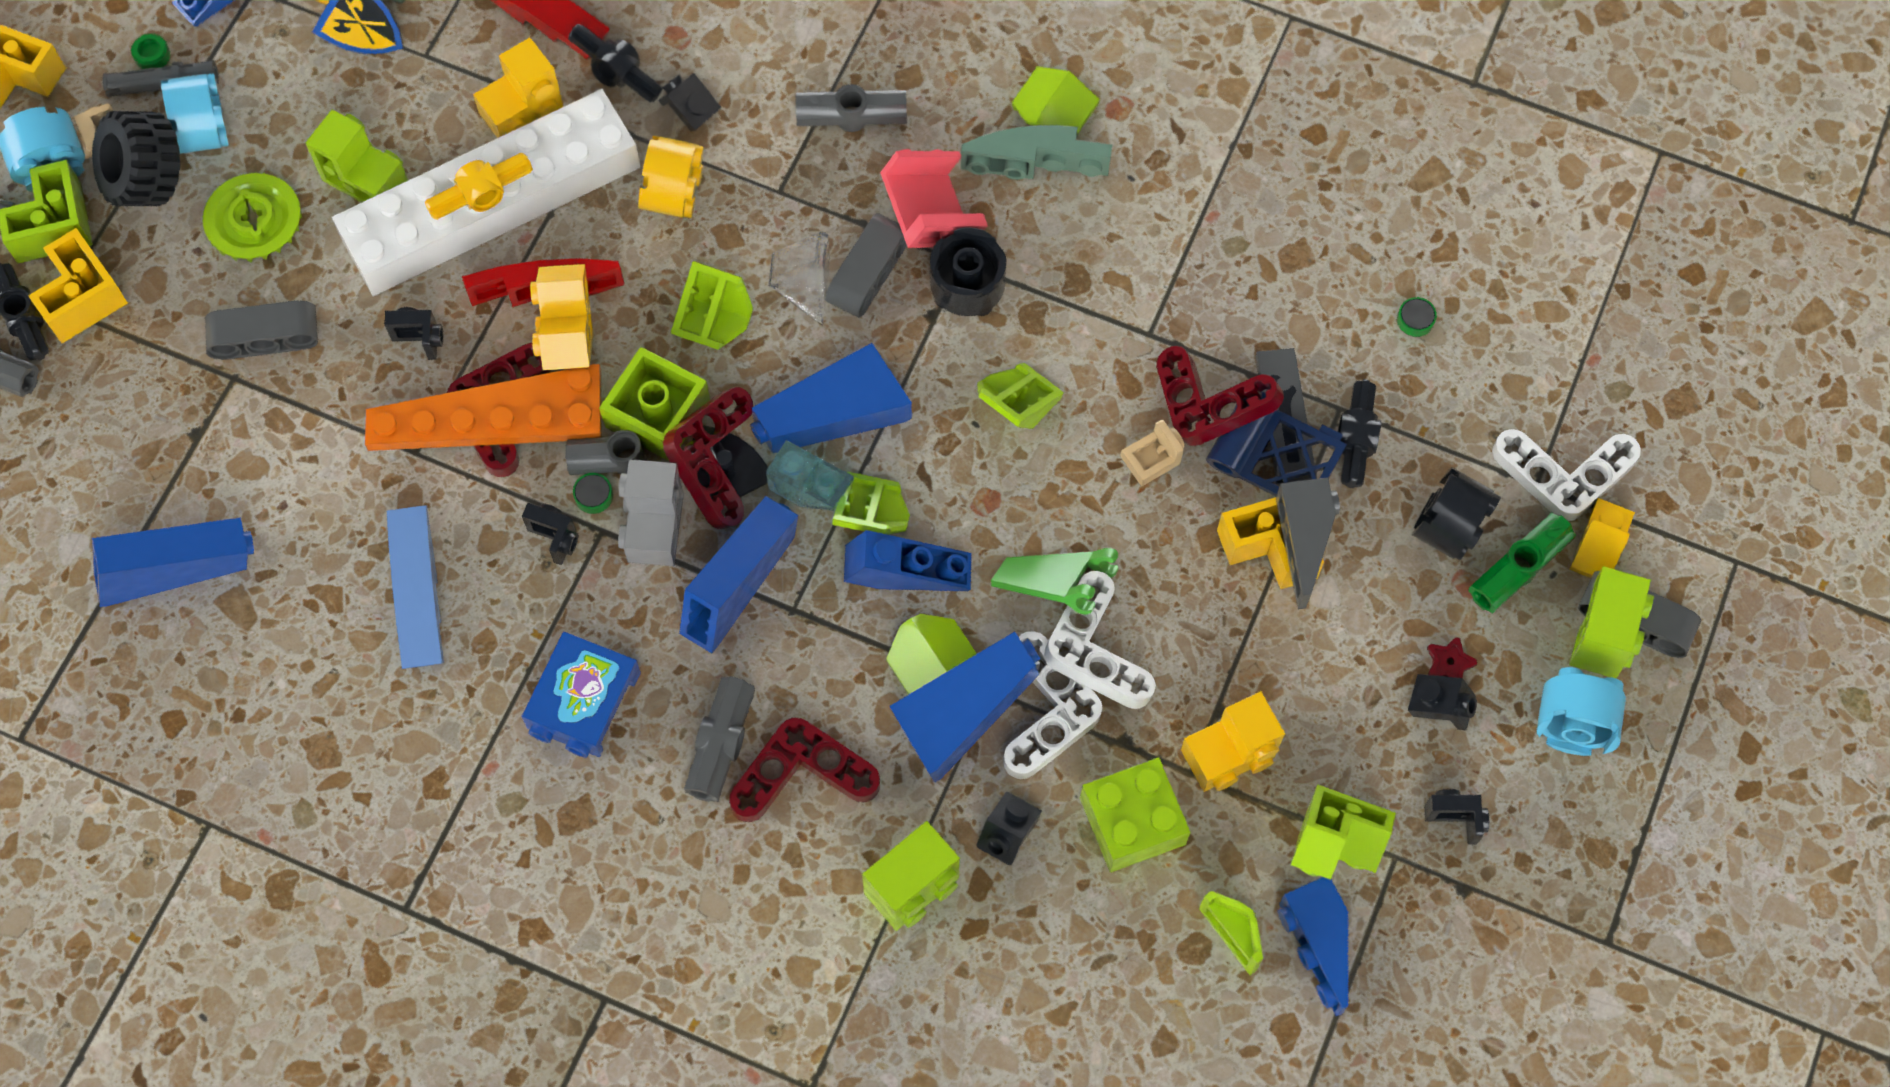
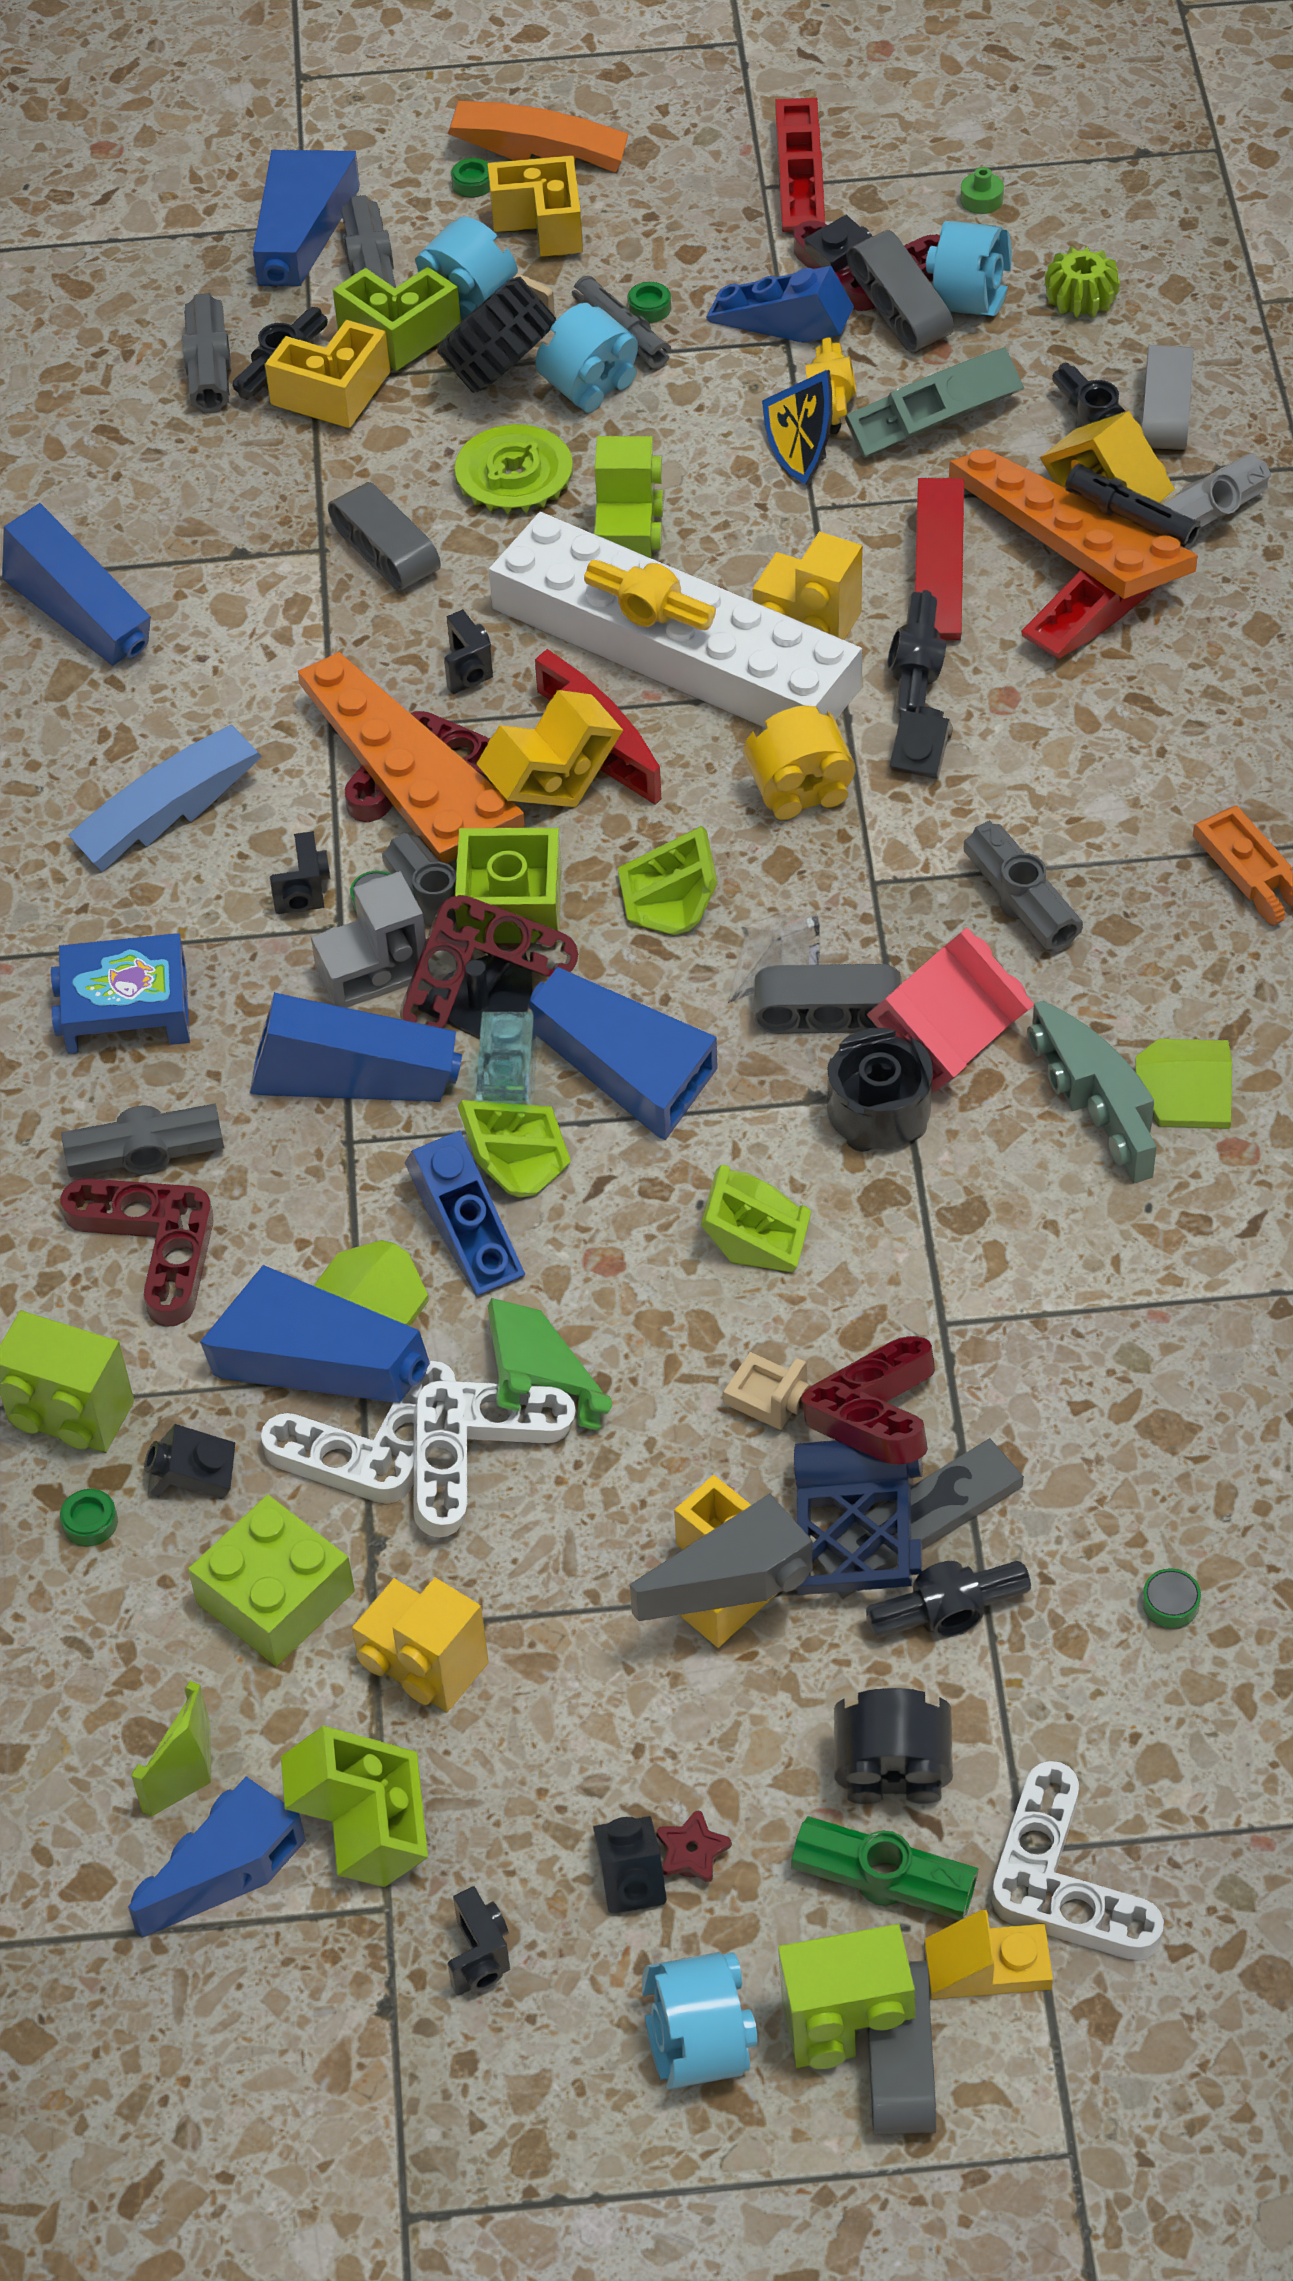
camera: 65 degrees right, 15 degrees down
none -> green tile [60,1489,118,1546]

